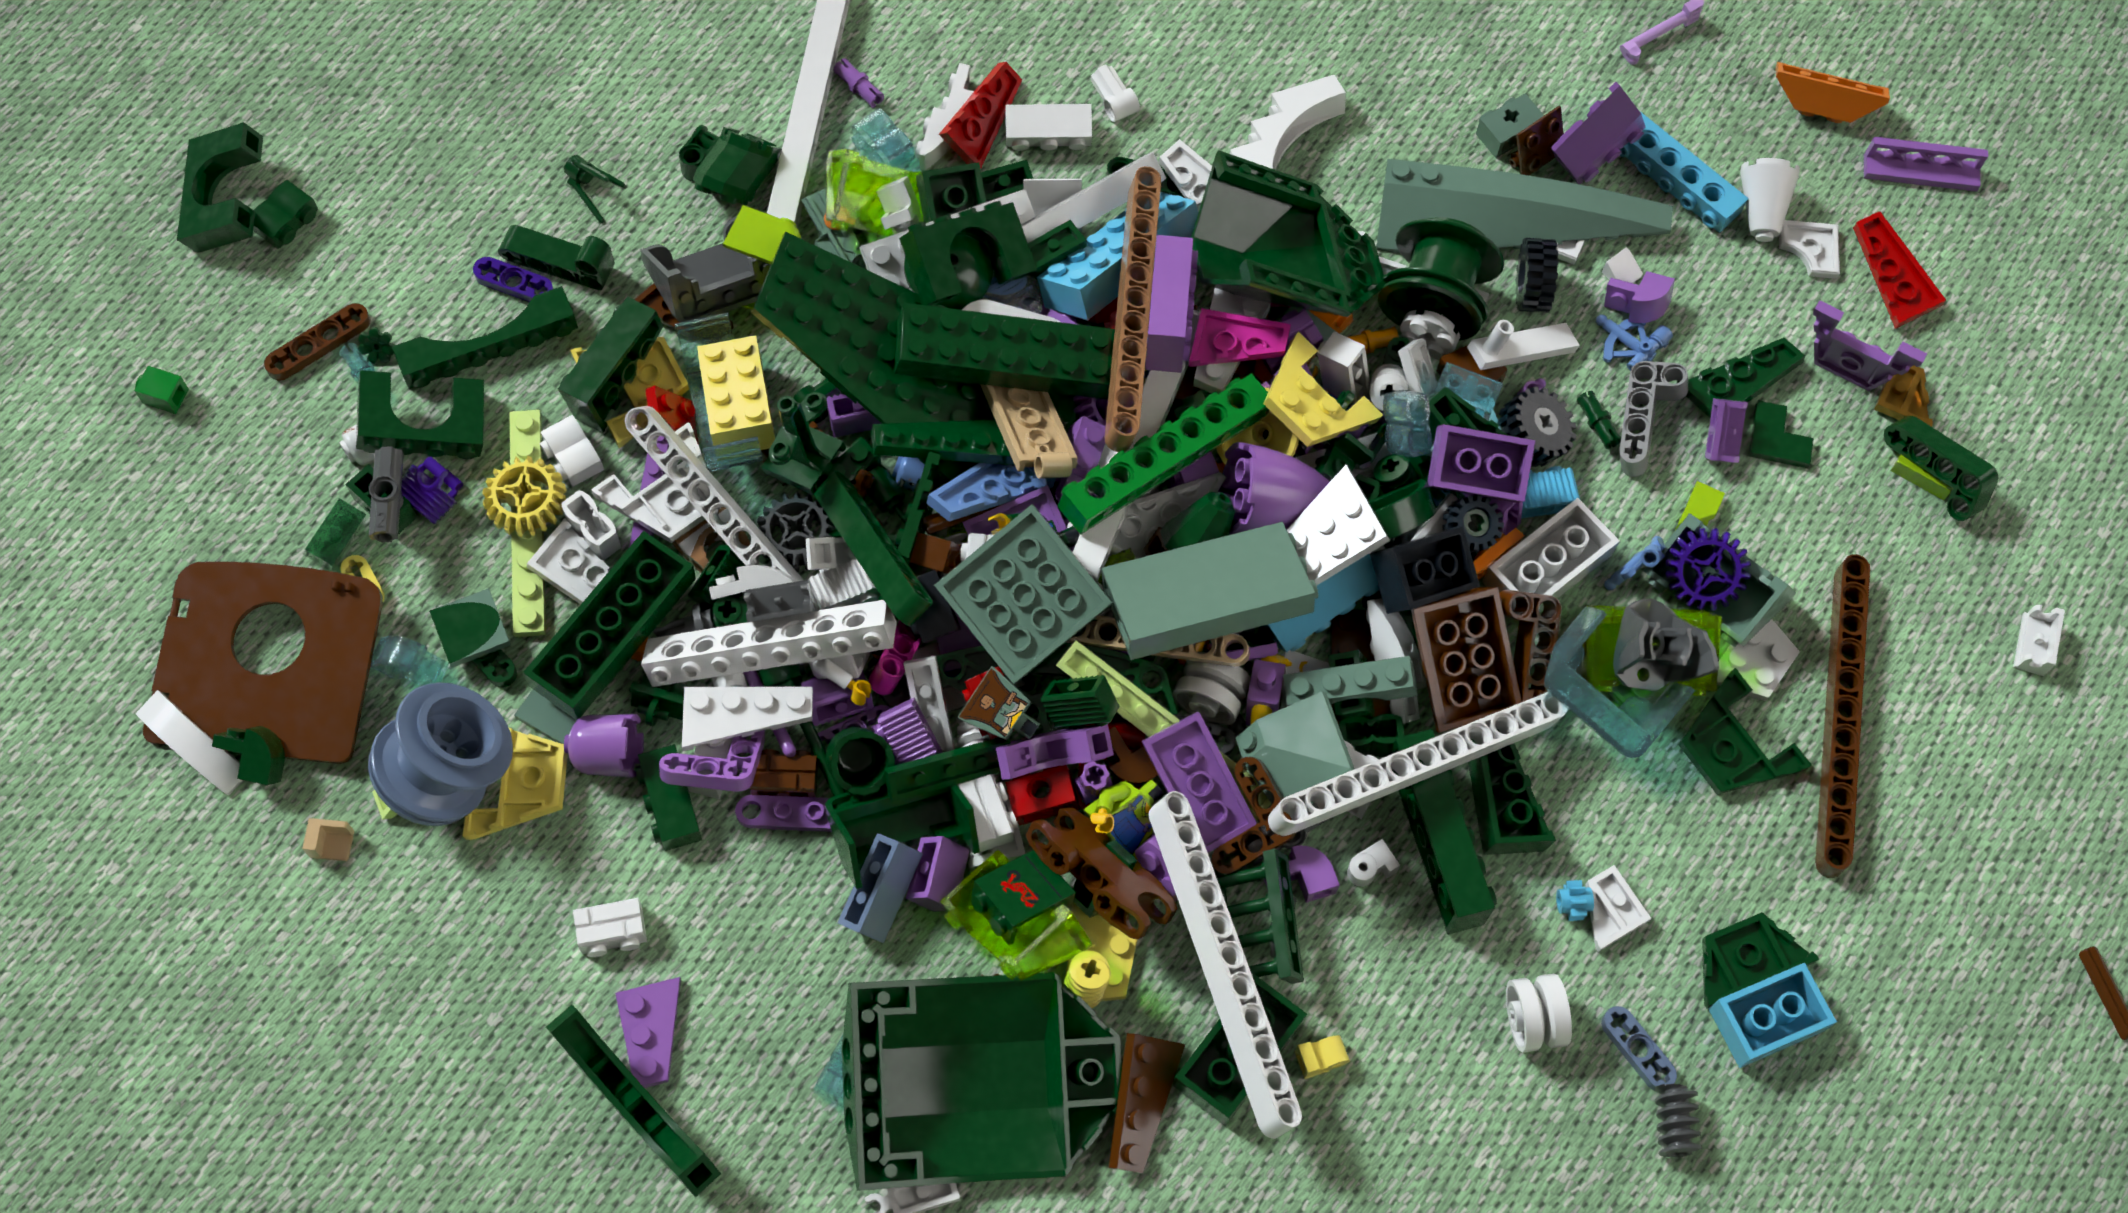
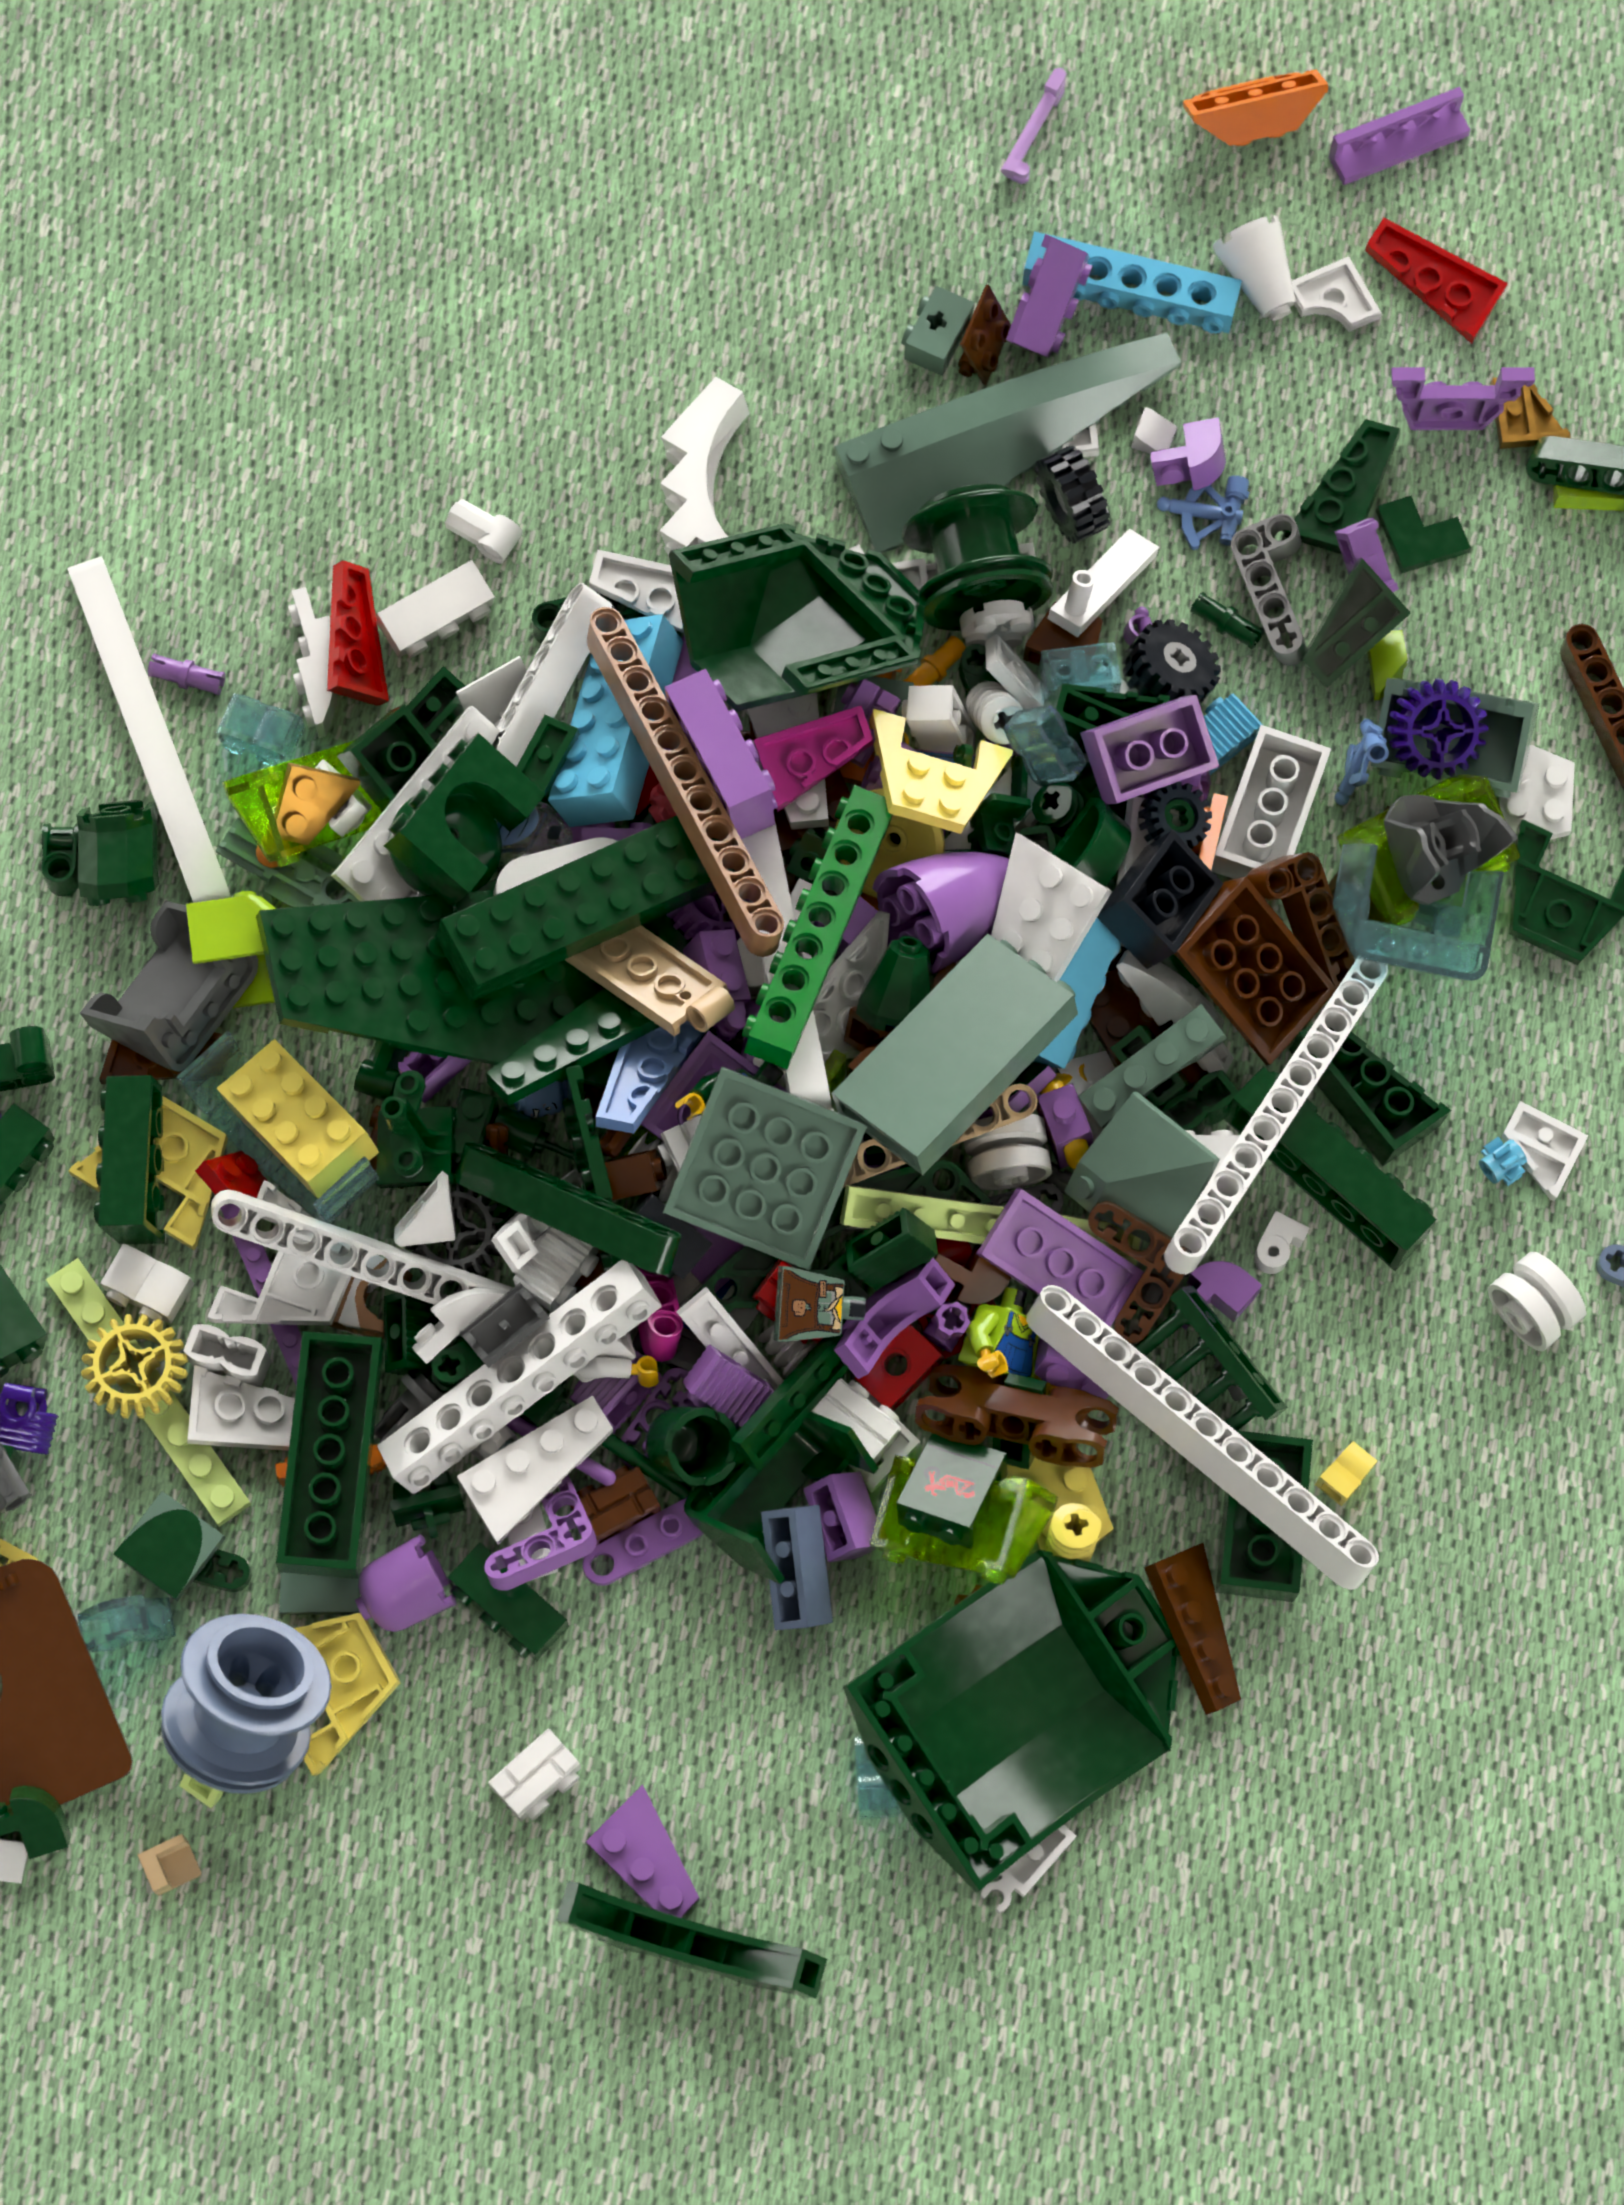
camera: 30 degrees left, 5 degrees up
none -> pearl gold wing [269,762,360,845]
none -> white slope [394,1171,455,1247]
none -> dark green wedge [1300,558,1411,688]

